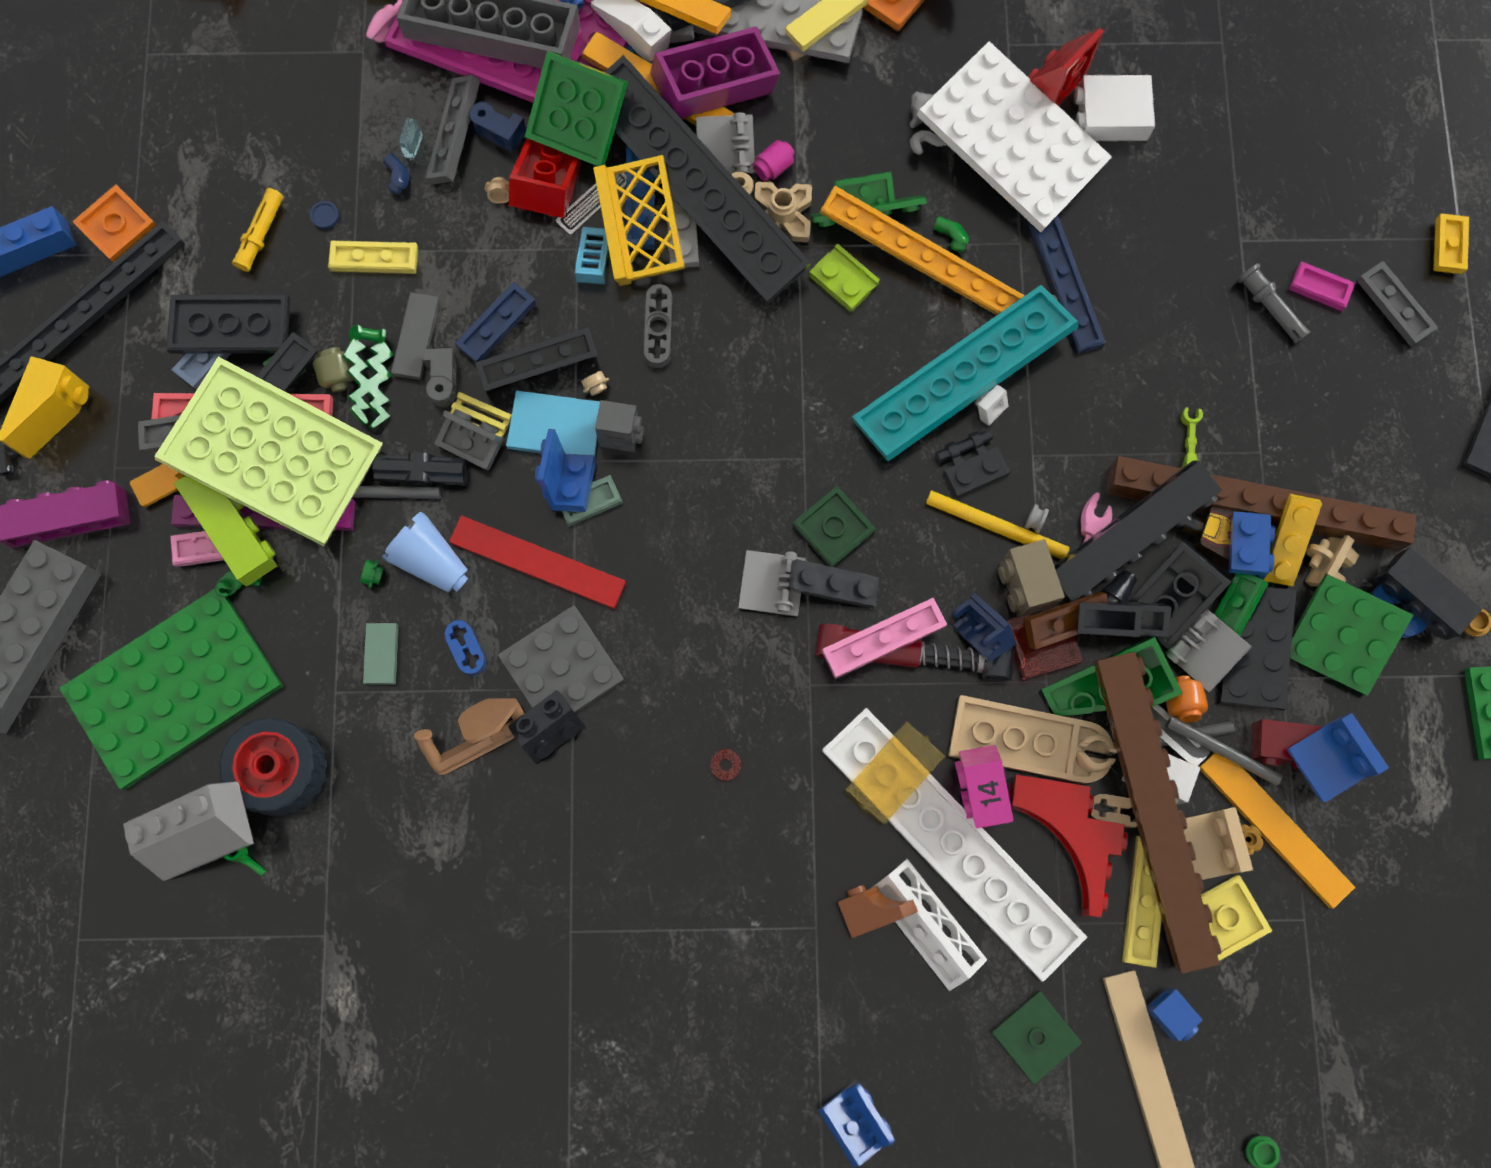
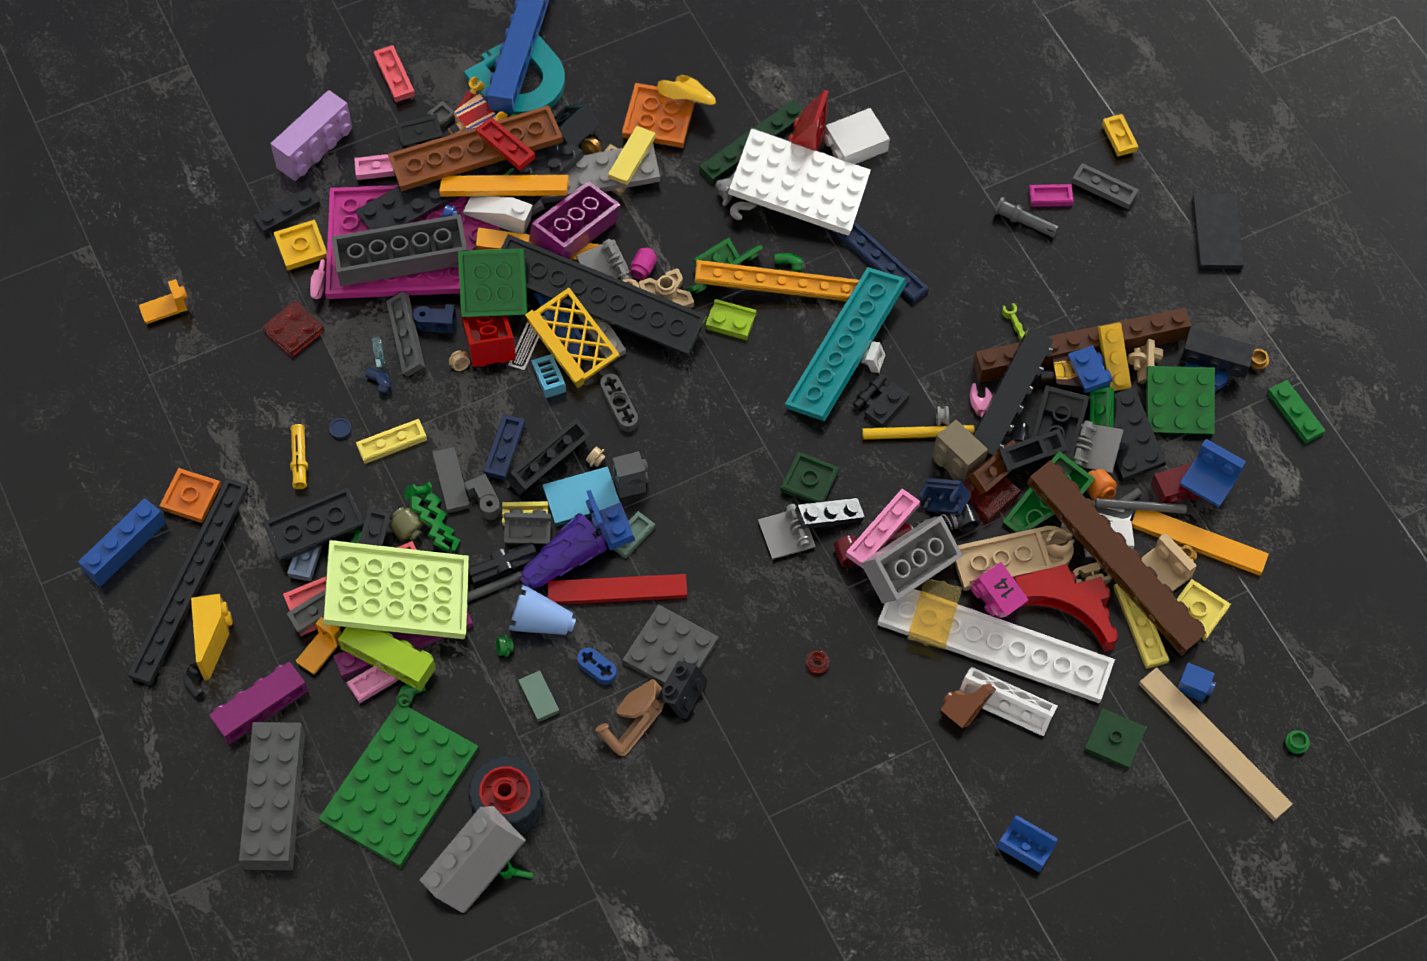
camera: 25 degrees left, 15 degrees down
none -> clear red plate [262,300,325,357]
none -> dark purple cone [519,513,607,589]
none -> dark green plate [699,100,803,183]
none -> light grey brick [861,516,963,603]

